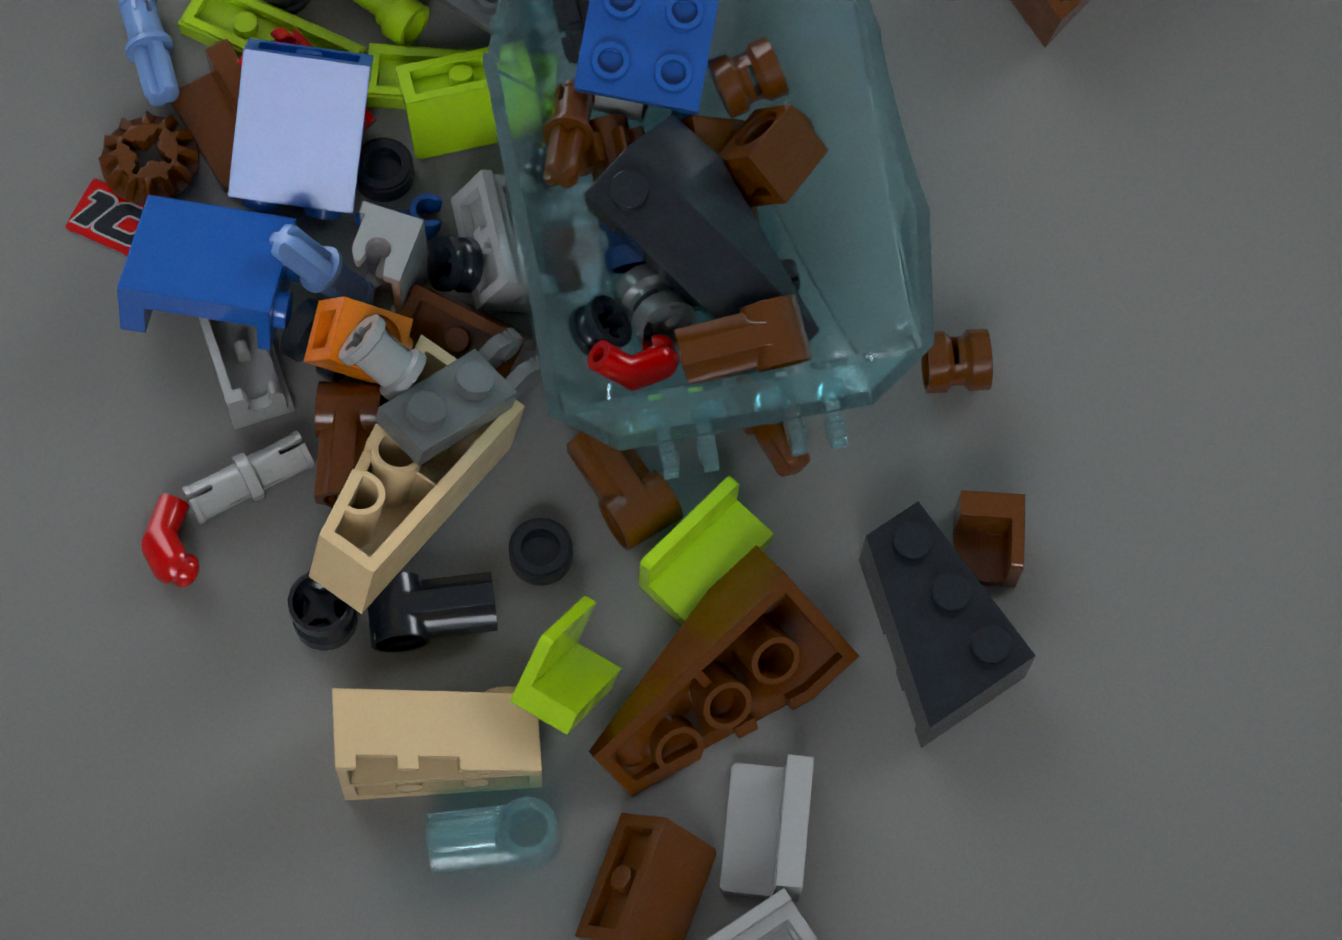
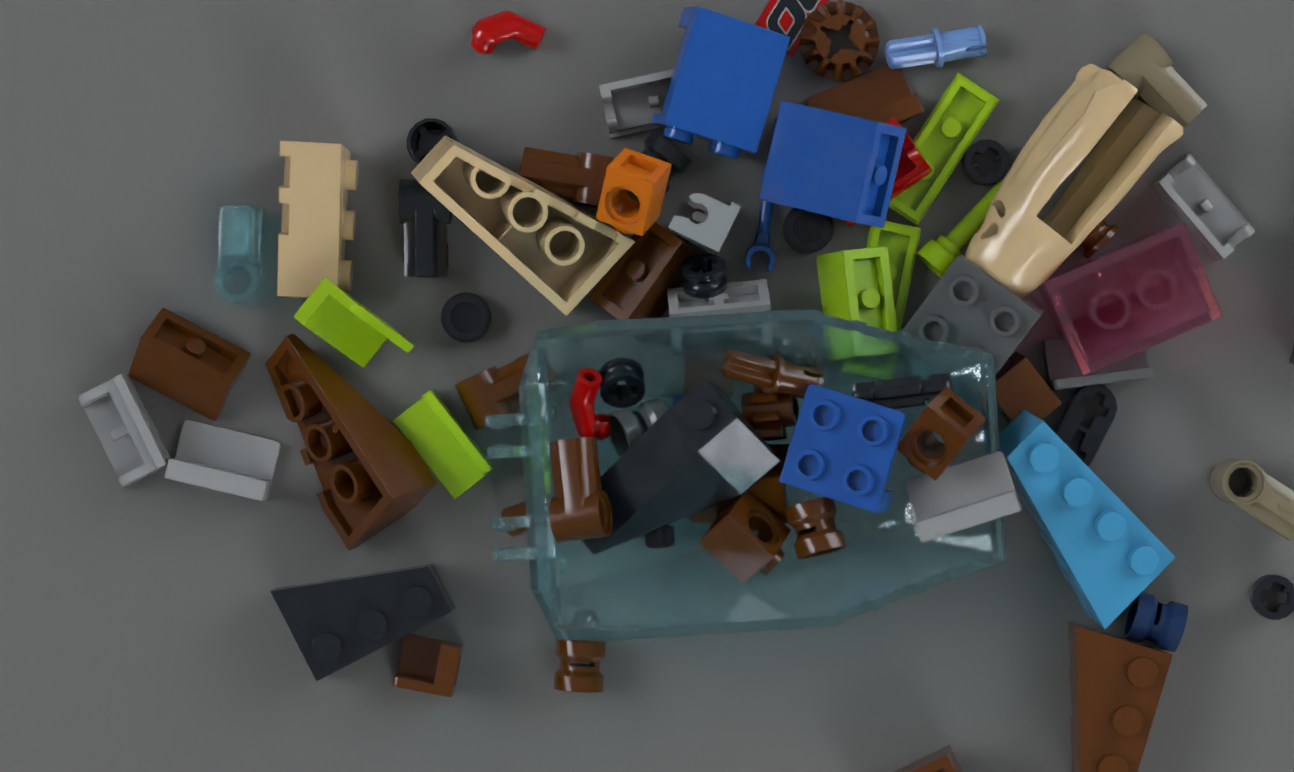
camera: 105 degrees right, 20 degrees up
light grey pin [181,430,315,525] -> none
medium blue axle [269,224,374,304] -> none
light grey bush [338,314,427,400] -> none
dark grey hinge [375,327,551,465] -> none

